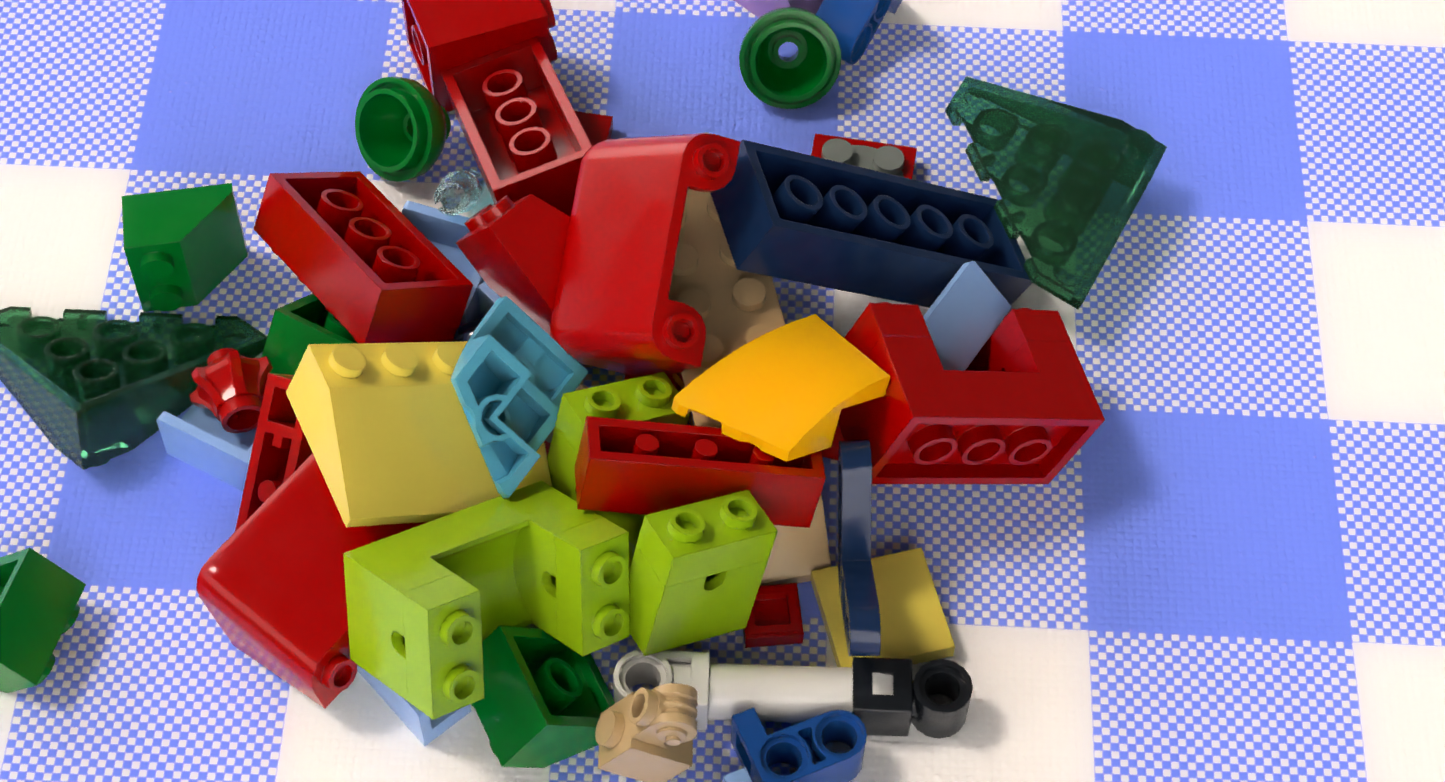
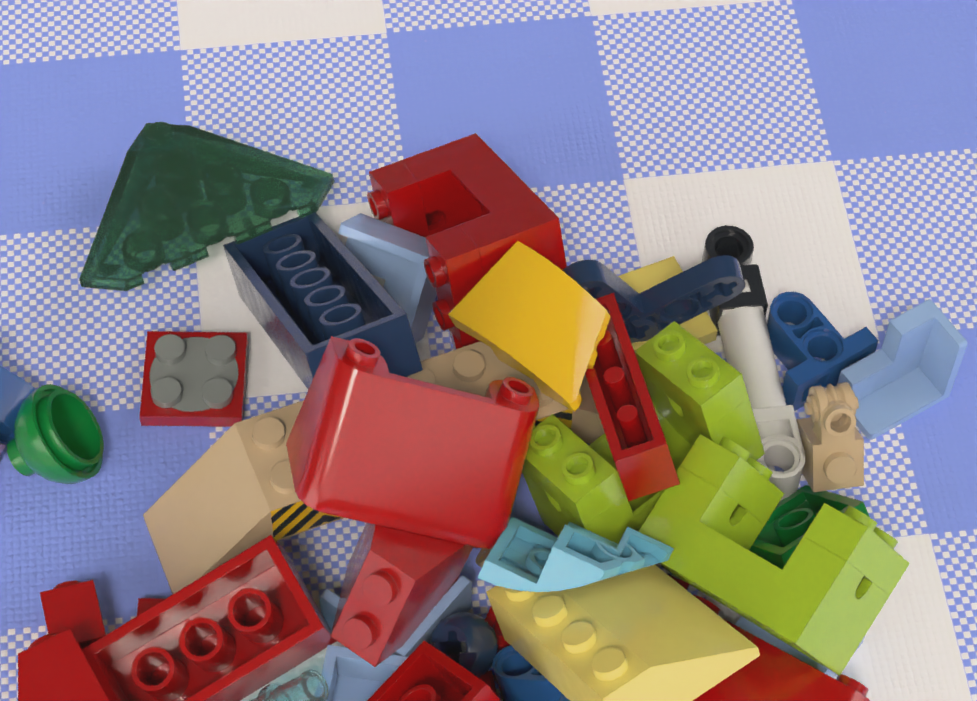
camera: 100 degrees left, 0 degrees up
none -> red brick [40,580,106,650]

